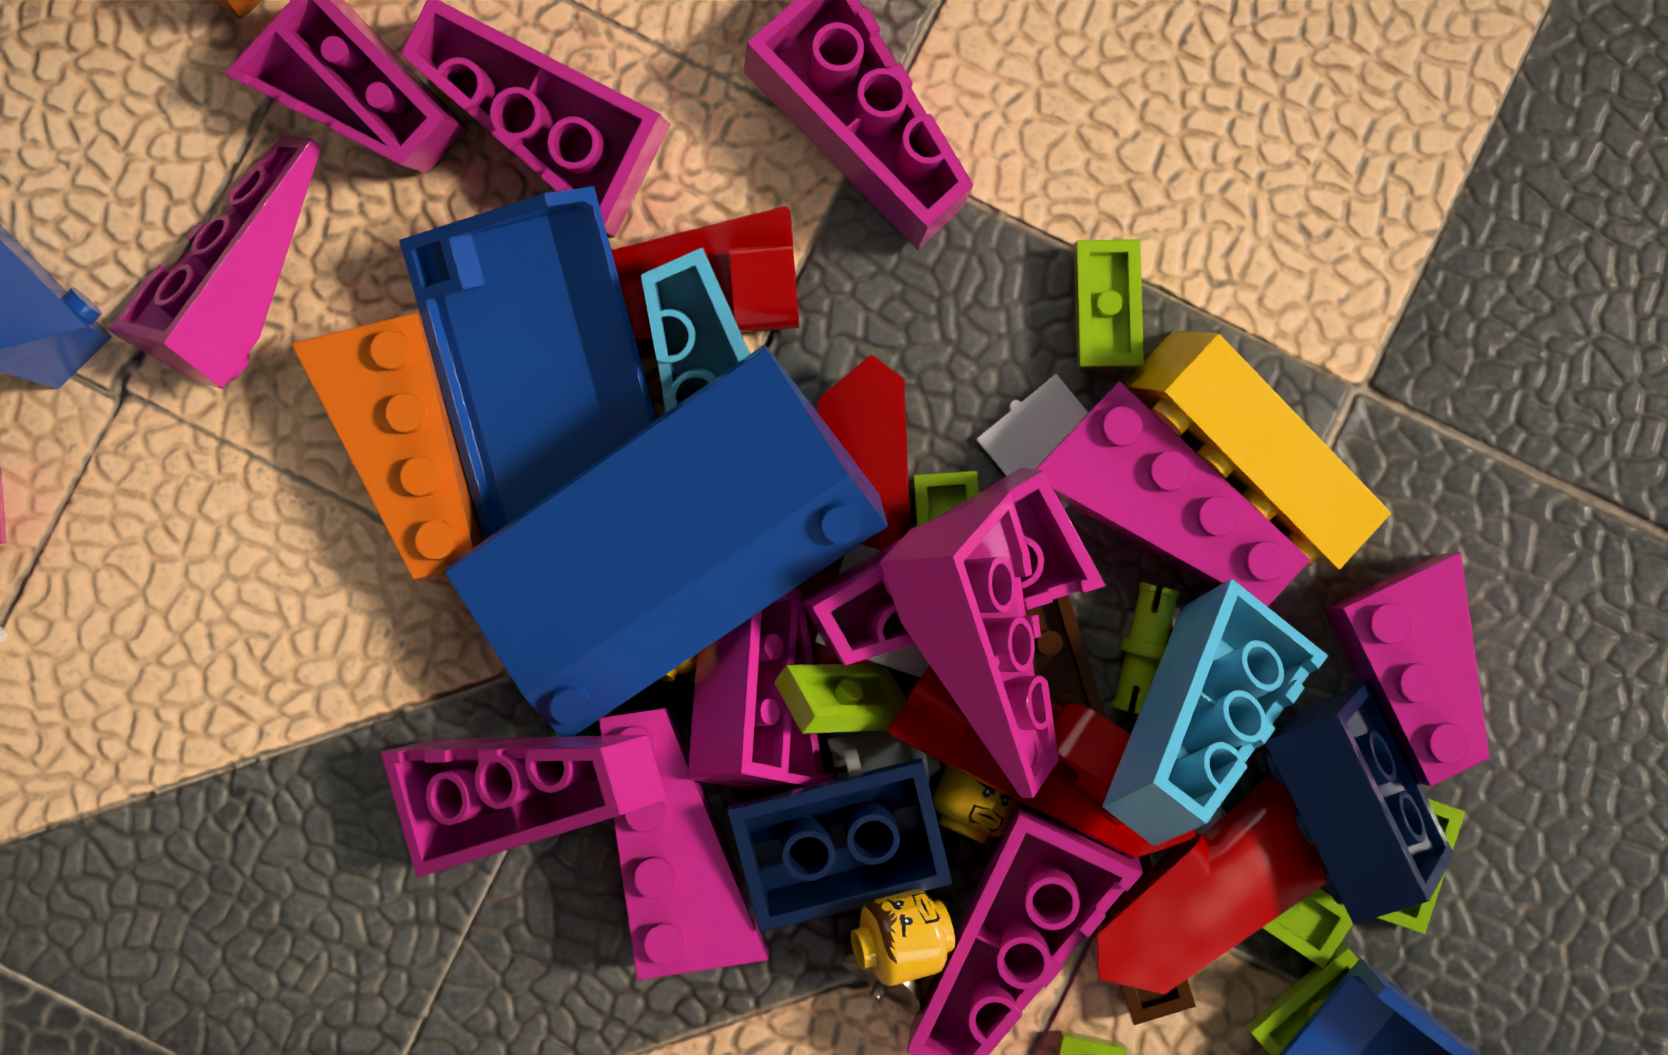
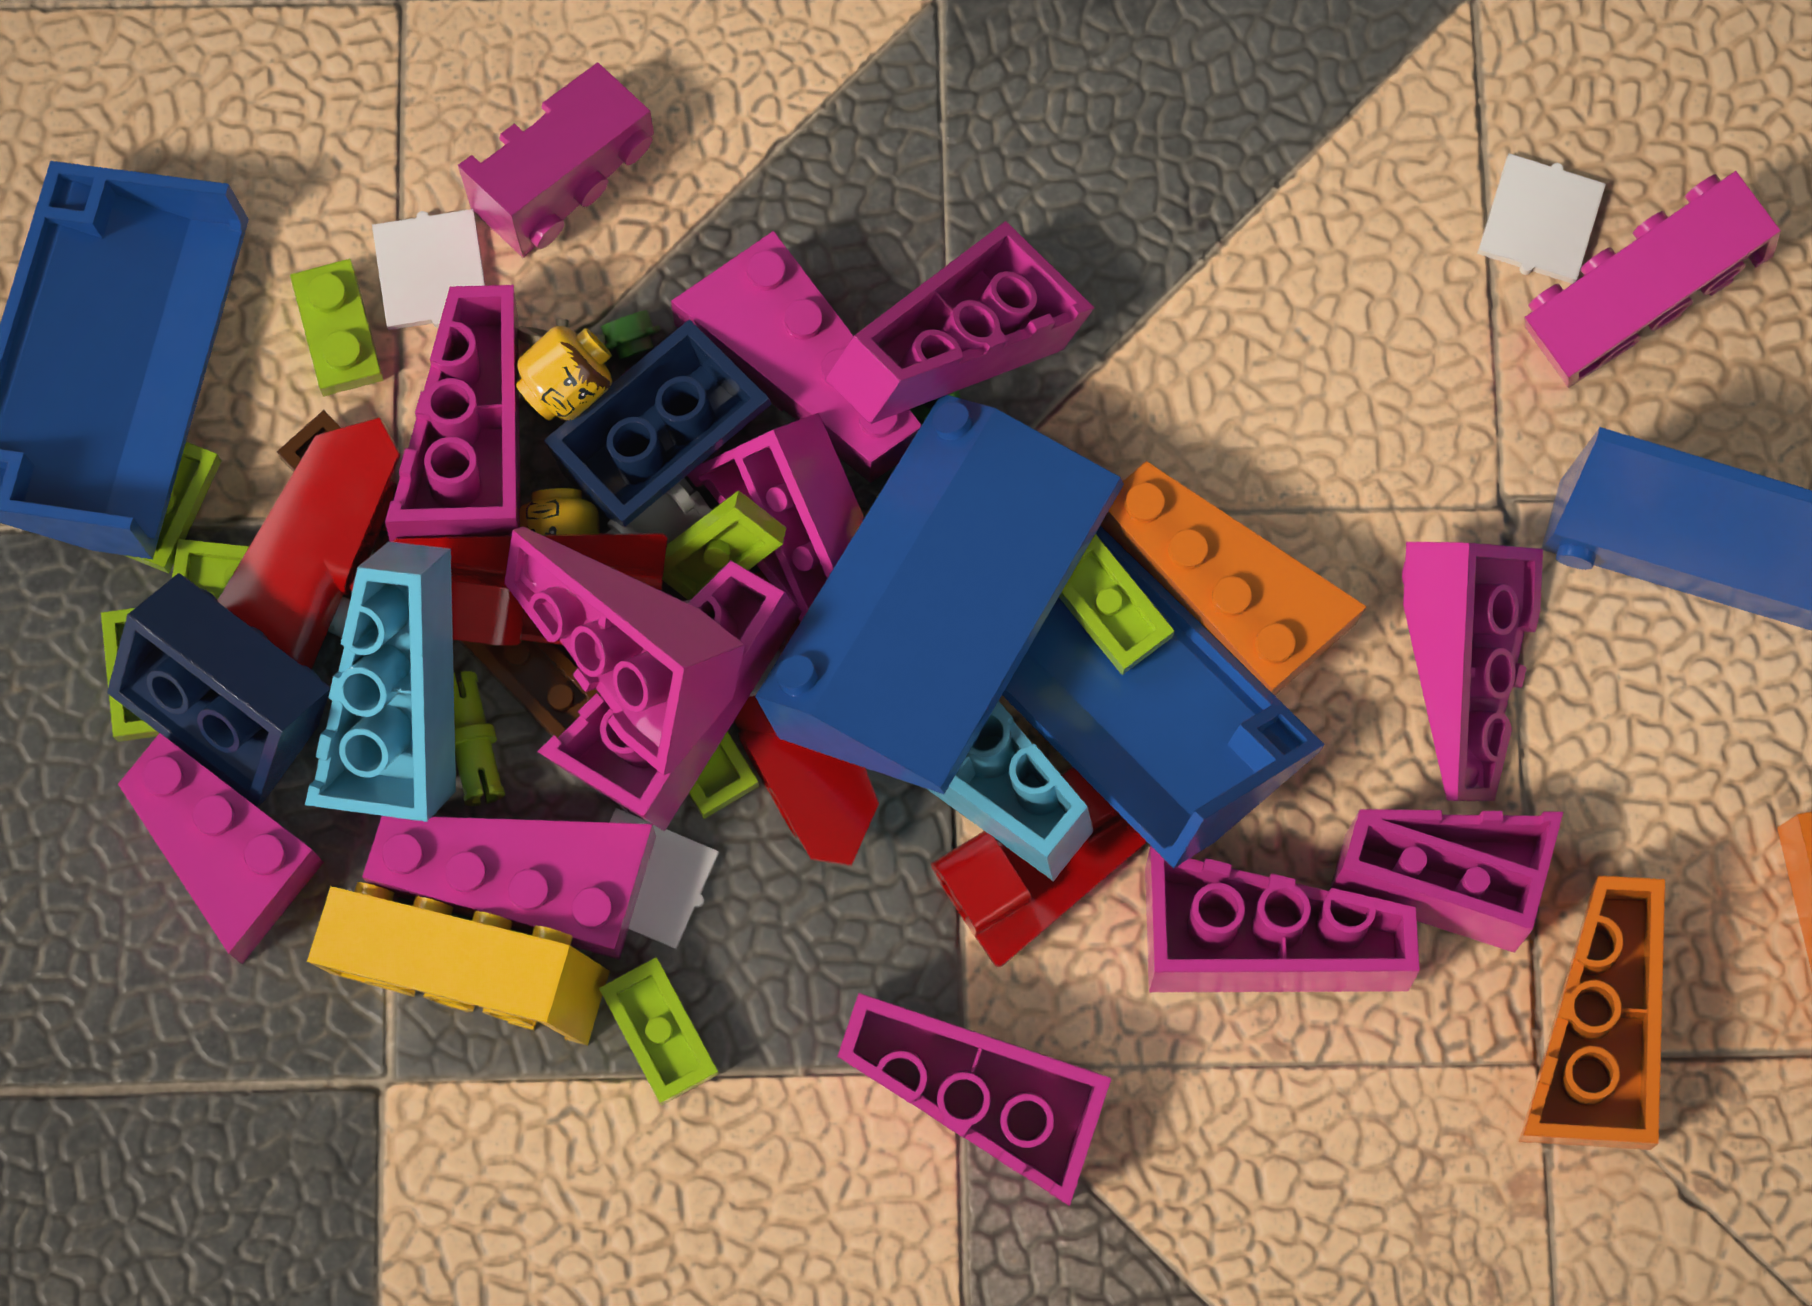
camera: 145 degrees right, 10 degrees down
none -> bright green plate [601,310,661,360]
none -> lime plate [1059,534,1175,675]

